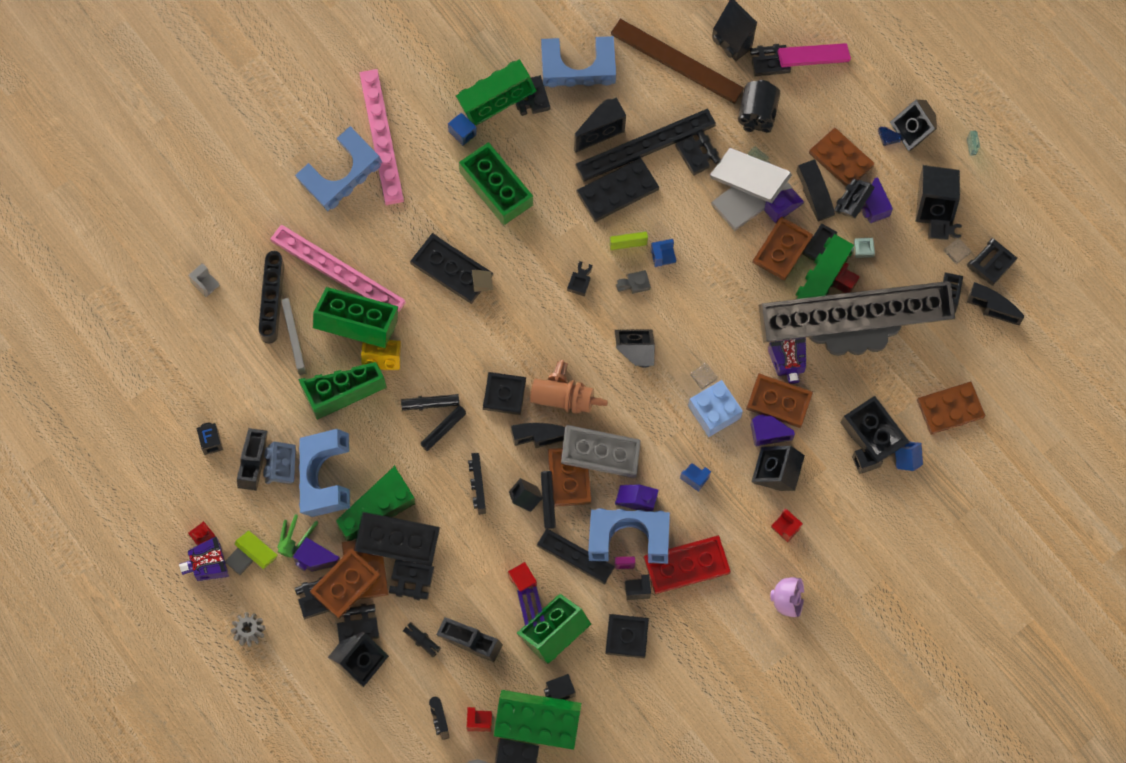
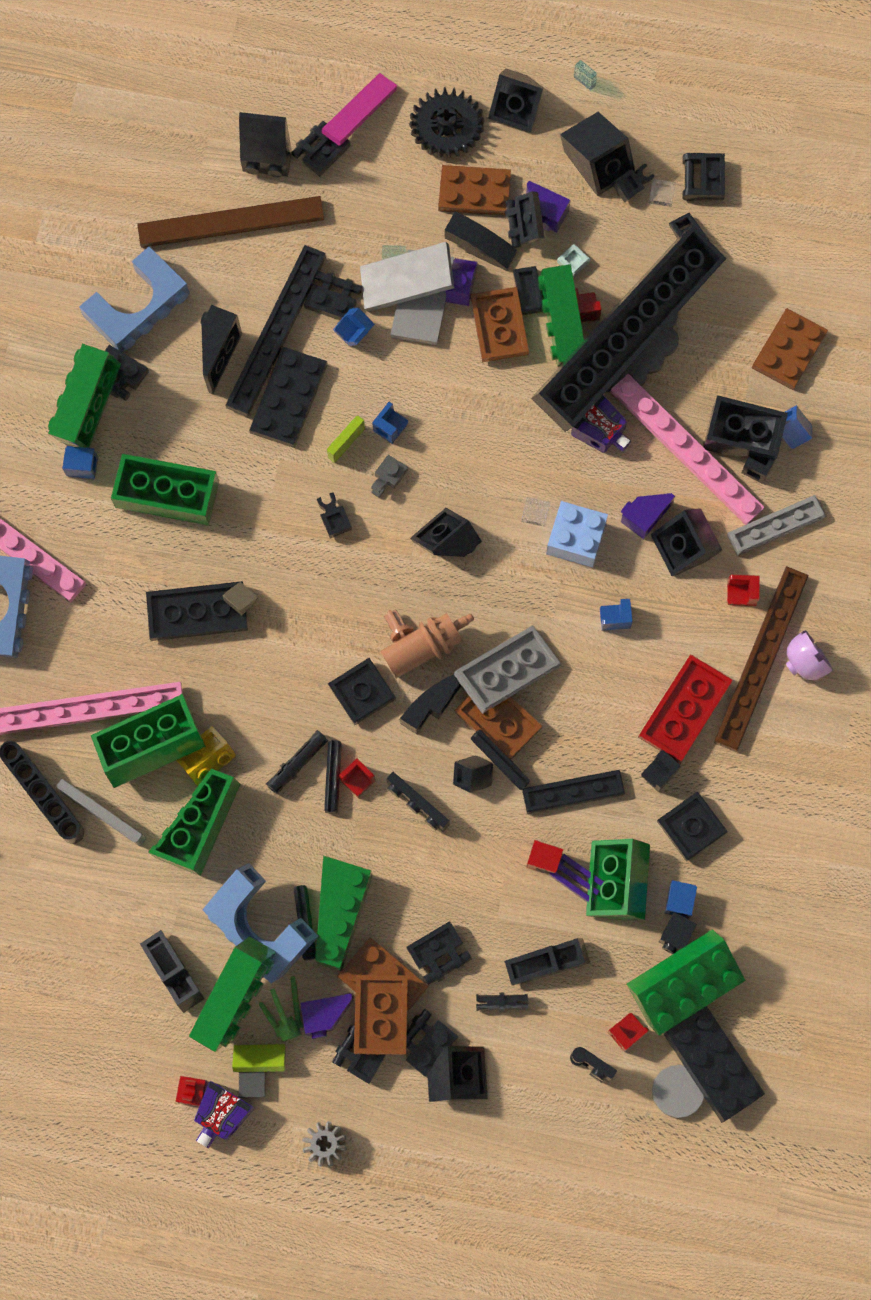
camera: 35 degrees left, 5 degrees up
black brick [196,422,223,455] -> none
sand blue bracket [263,442,296,484] -> none
black plate [354,511,440,566] -> none
medium blue arch [588,508,670,564] -> none
dark purple slope [615,485,659,512] -> none
magenta tile [615,556,635,569] -> none
black cylinder [738,80,781,133] -> none
dark orange plate [746,373,813,428] -> none
clear blue tile [878,127,902,146] -> none
black slope [967,282,1024,326] -> none
none -> green brick [188,936,276,1052]
none -> black axle [294,885,316,961]
none -> blue panel [333,308,375,346]
none -> red panel [339,758,376,798]
none -> black gear [409,87,485,158]
none -> bright pink plate [610,374,764,525]
none -> blue panel [664,880,697,919]
none -> reddish brown tile [714,566,809,752]
none -> light grey tile [727,495,826,556]

